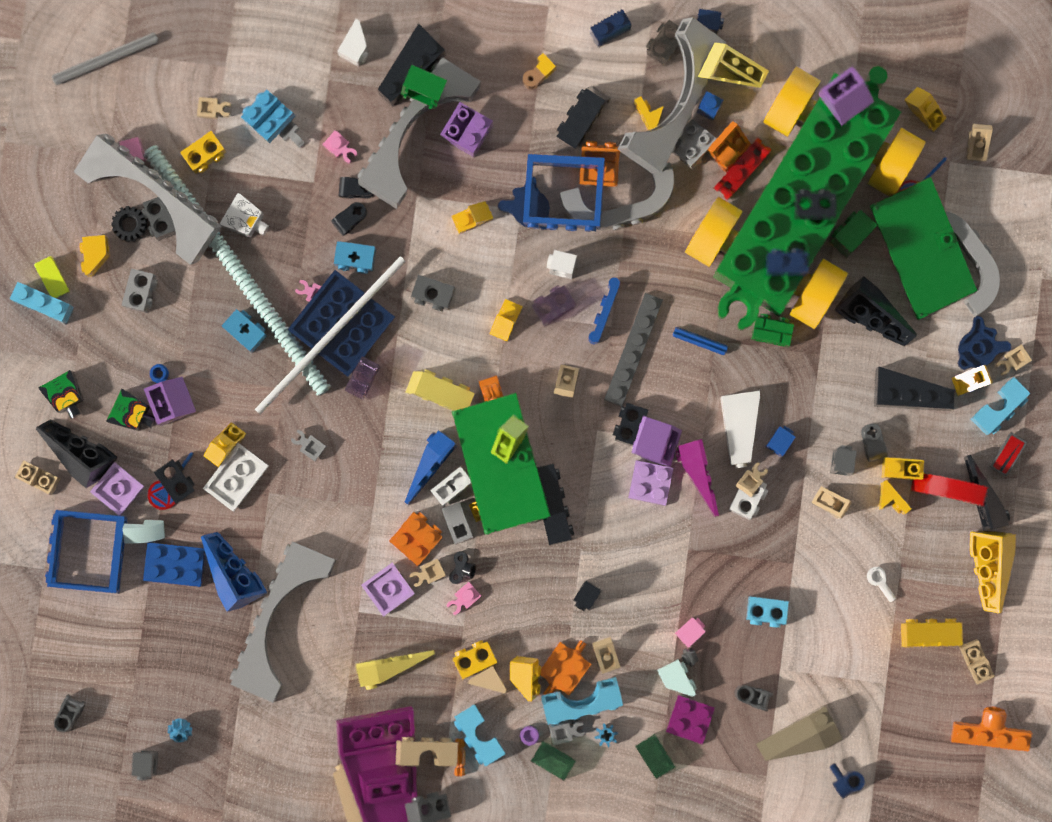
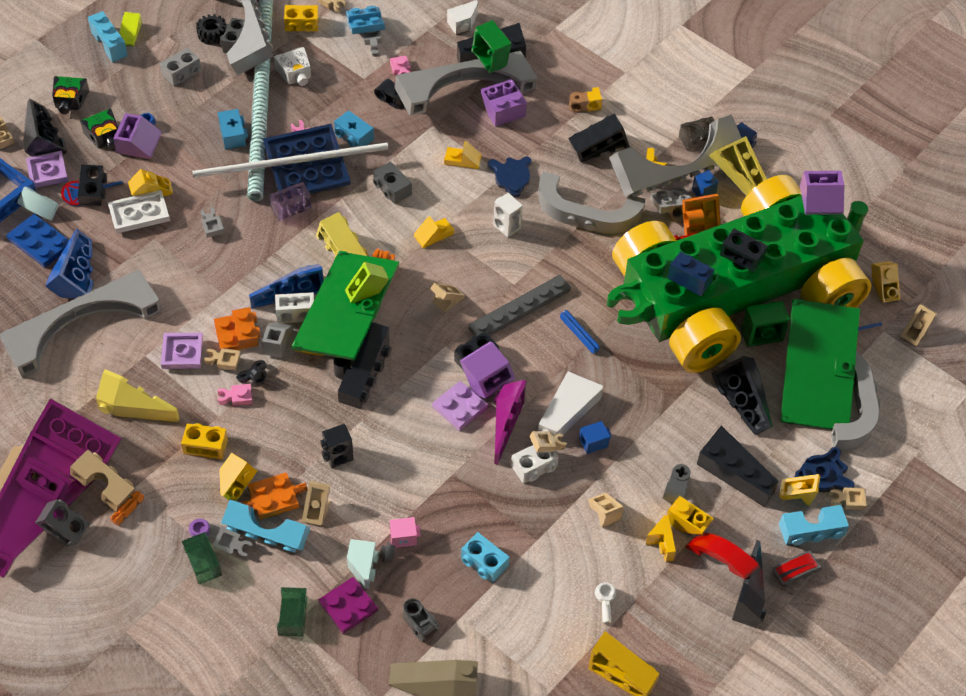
camera: 25 degrees right, 30 degrees down
yellow slope [80,235,110,277] -> none
black piece [331,202,367,236] -> none
medium azure arch [454,704,505,767] -> none
tan slope [468,666,507,694] -> none
blue window [523,154,605,232] -> none
clear purple brick [532,285,576,327] -> none
orange plate [580,141,620,187] -> none
blue plate [588,277,620,345] -> none
dark blue brick [590,9,632,48] -> none
dark azure gear [594,723,618,748] -> none
green brick [751,314,794,347] -> none
dark grey brick [830,445,857,476] -> none
yellow wedge [970,531,1016,613] -> none

